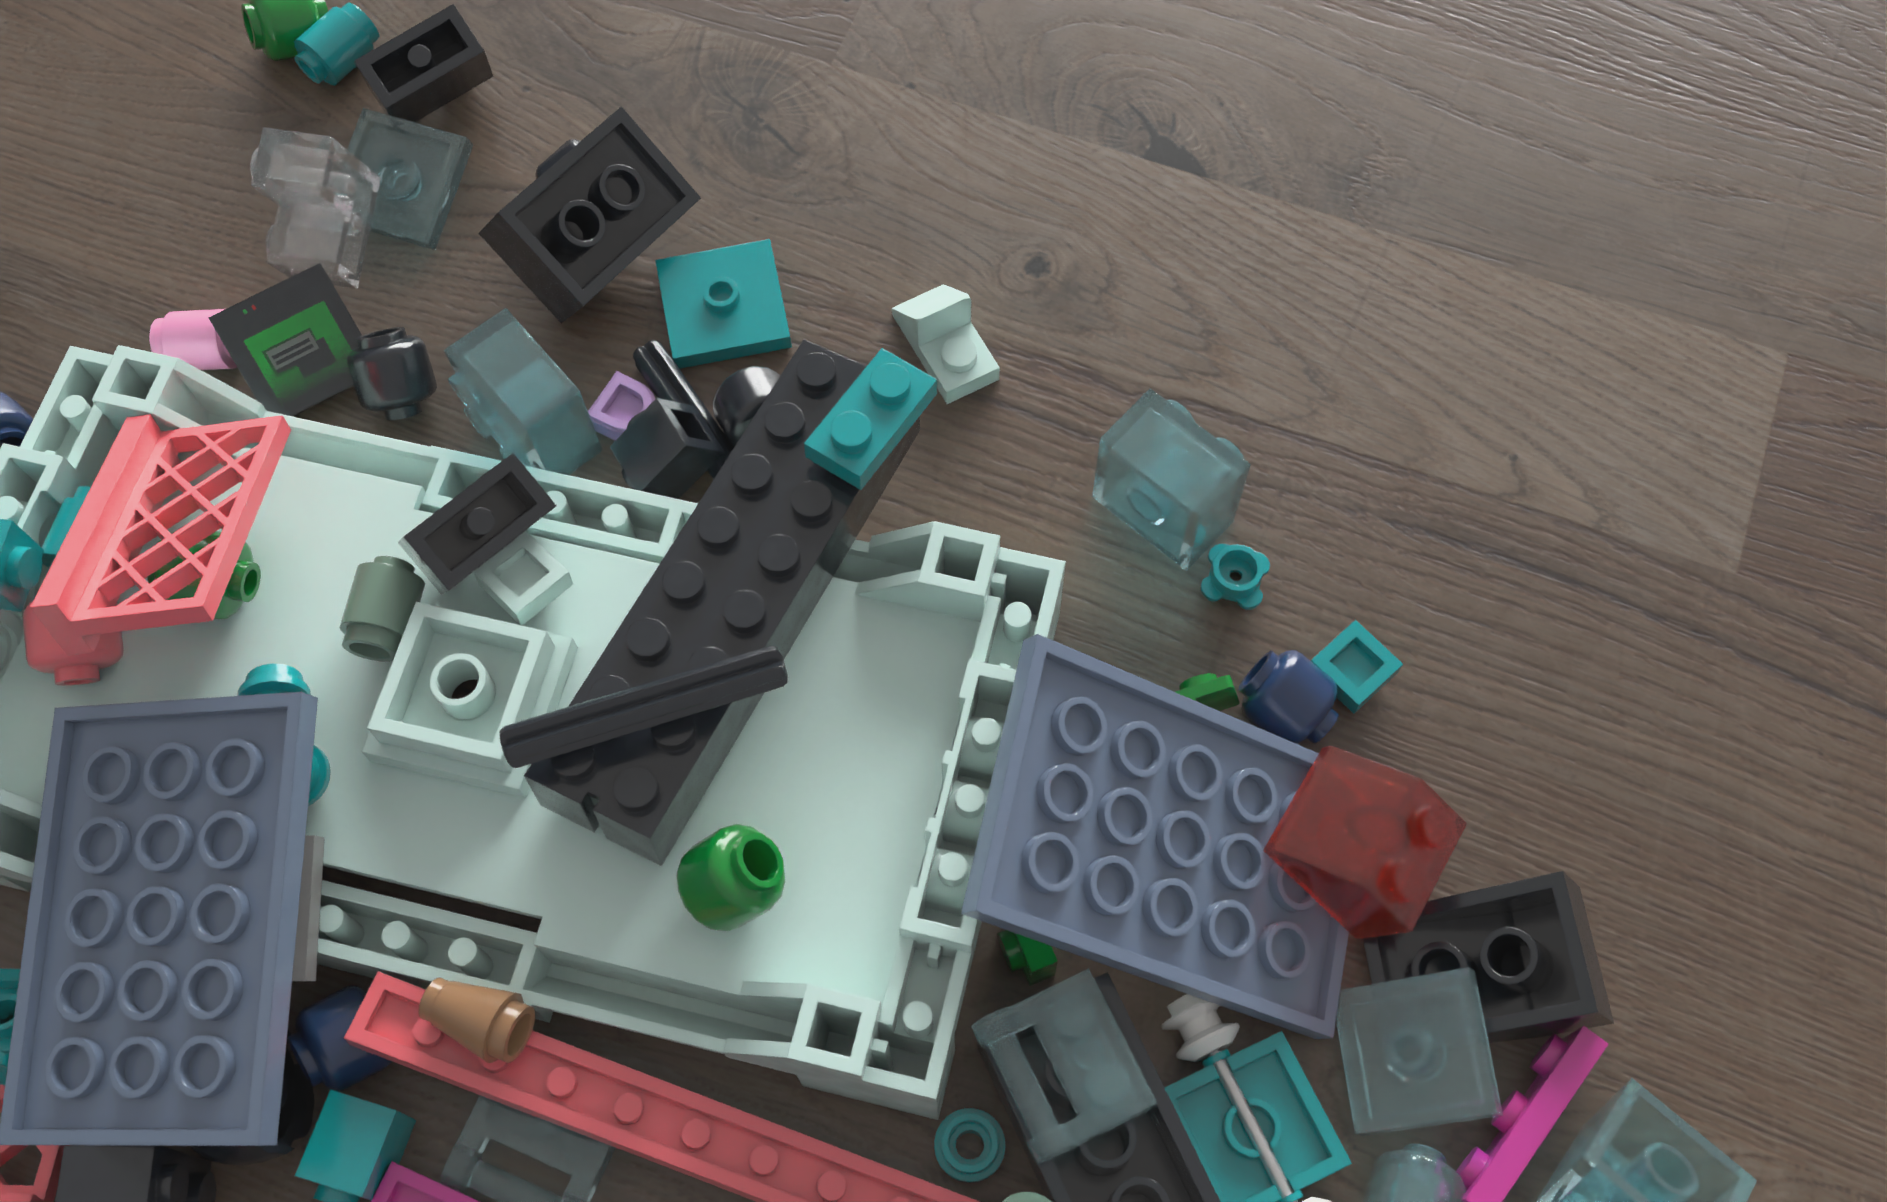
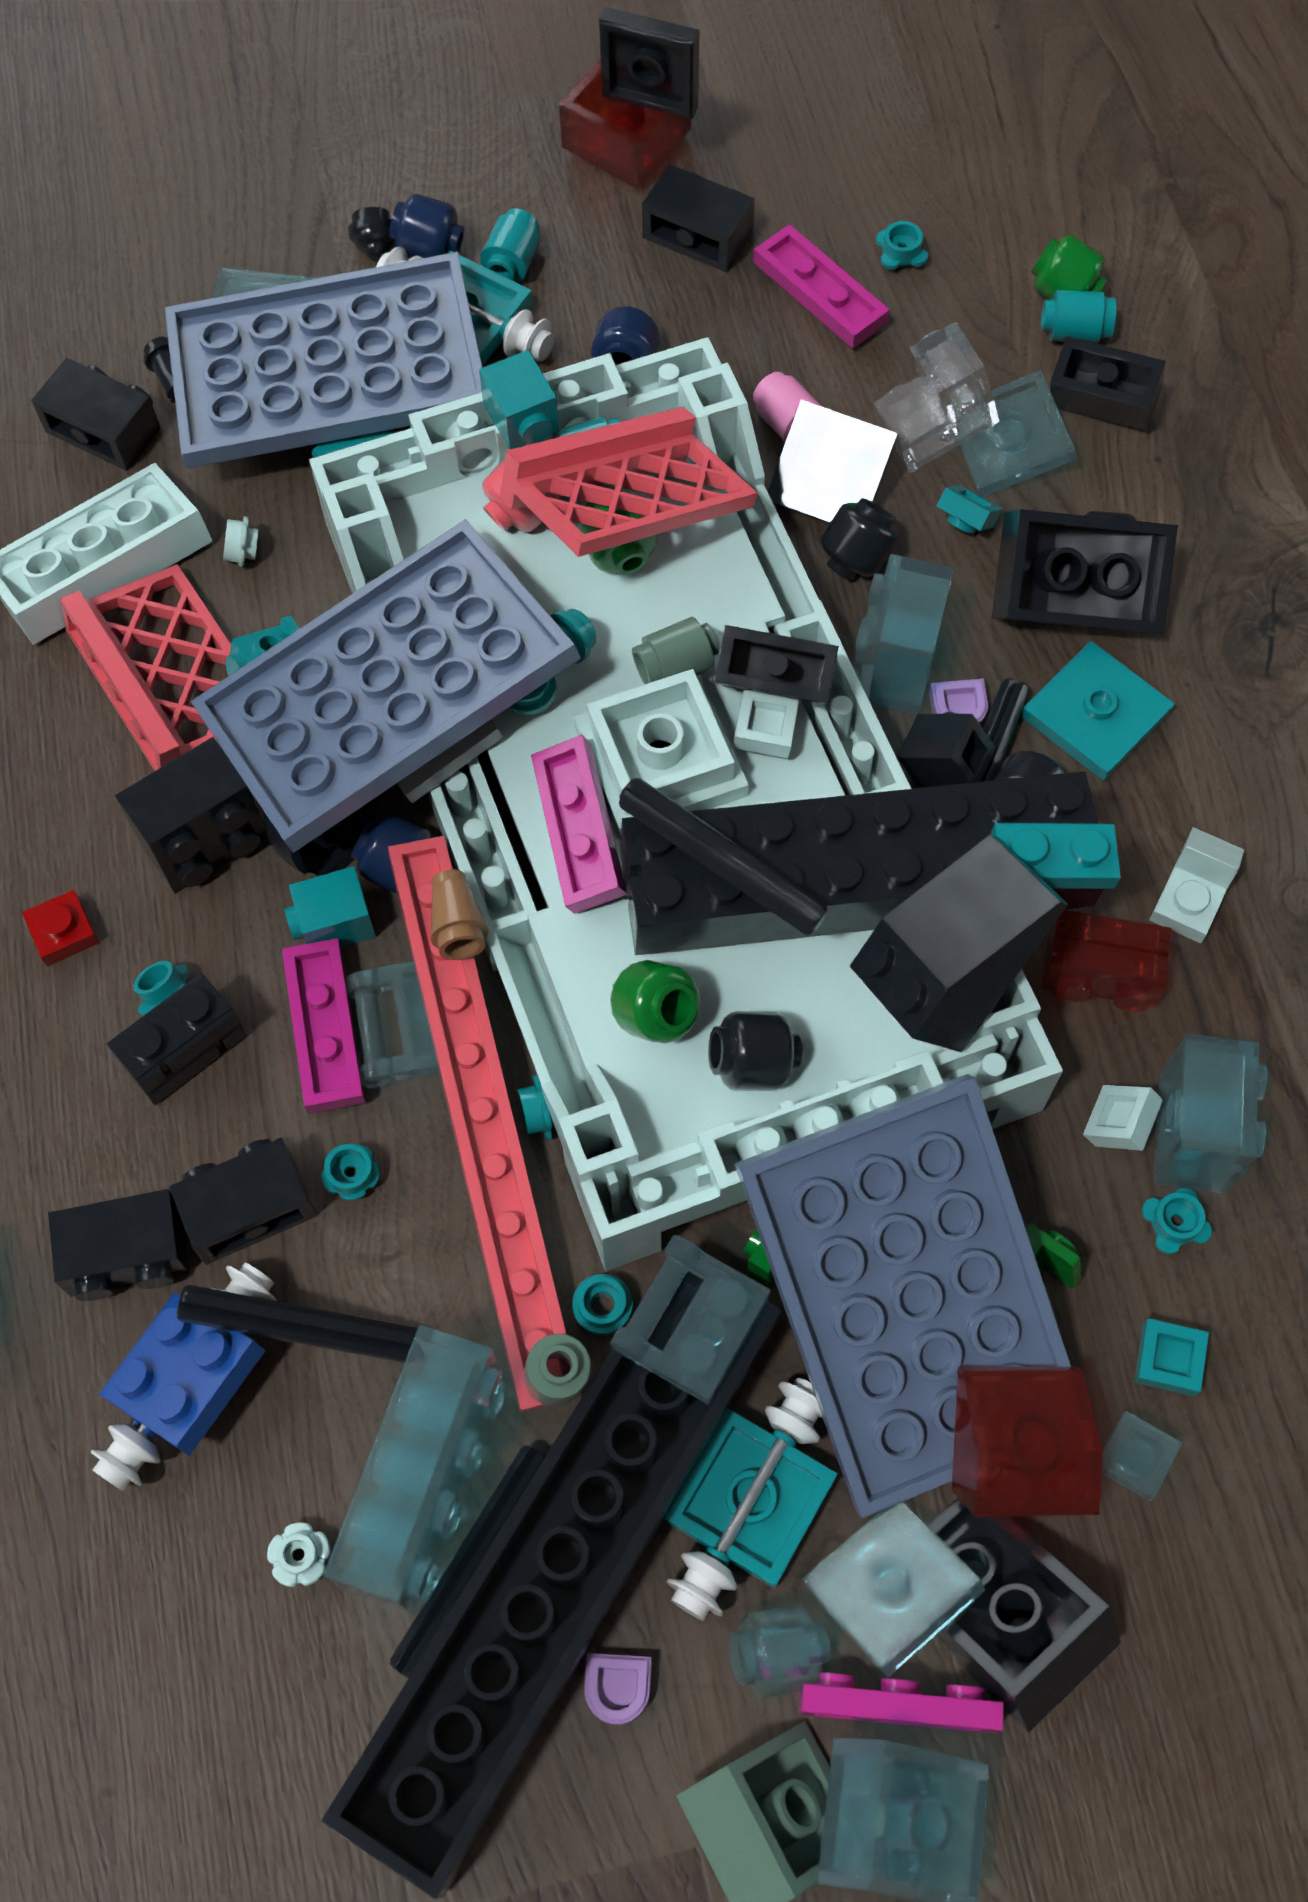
camera: 55 degrees right, 0 degrees up
dark blue head [1238,650,1339,744] -> none
none -> teal plate [517,1074,553,1140]
none -> dark pink plate [531,734,627,914]
none -> black head [708,1011,803,1091]
none -> dark pink plate [753,224,890,349]
none -> black slope [849,834,1068,1052]
none -> teal plate [876,221,928,270]
none -> teal plate [936,485,1004,534]
none -> clear red brick [1042,910,1172,1011]
none -> light aqua plate [1083,1085,1163,1151]
none -> clear light blue plate [1093,1410,1182,1502]

